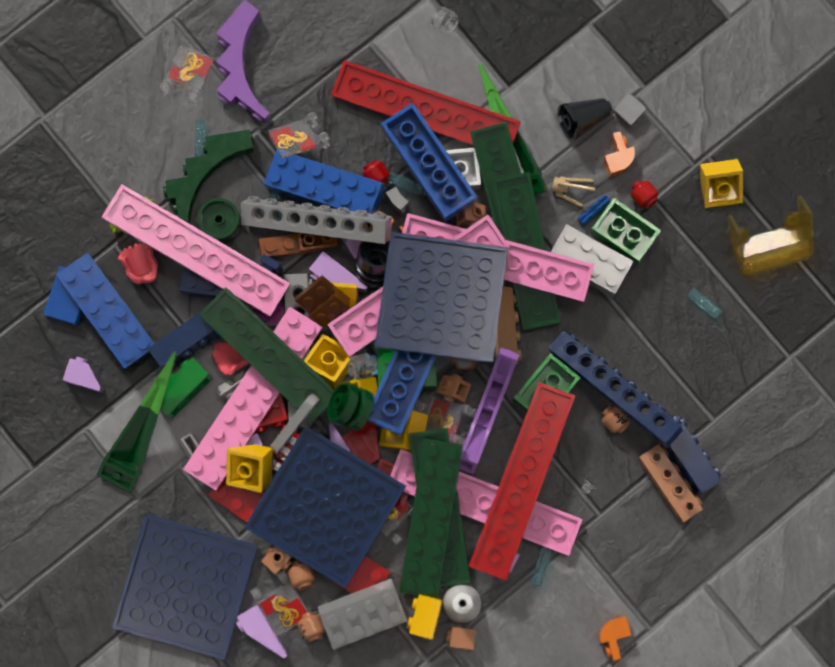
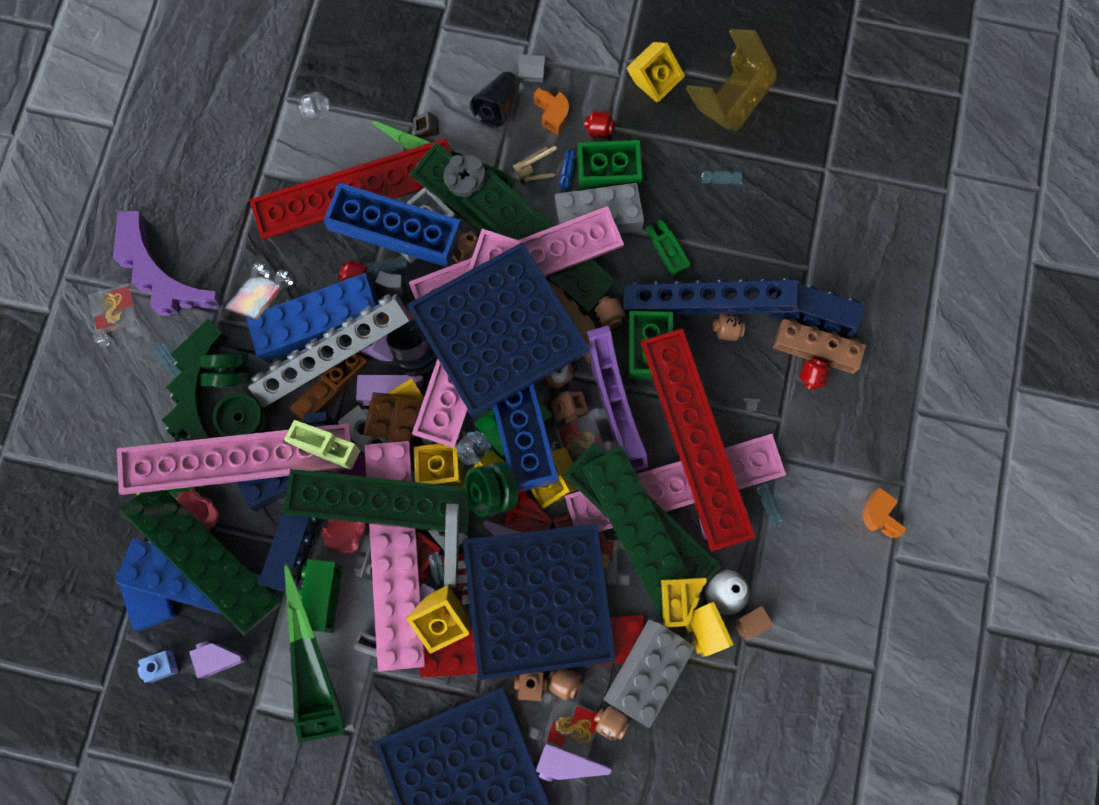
camera: 40 degrees left, 5 degrees down
none -> dark green plate [119,490,280,636]
none -> light blue brick [138,651,178,683]
none -> dark green wheel [199,352,250,387]
none -> yellowish green slope [284,420,361,470]
none -> dark brown slope [413,112,439,137]
none -> clear light blue axle [428,552,445,590]
none -> dark grey plate [444,155,487,197]
none -> nougat head [594,296,625,329]
none -> green hinge [646,219,691,277]
none -> yellow wing [661,578,707,627]
none -> red head [799,357,831,390]

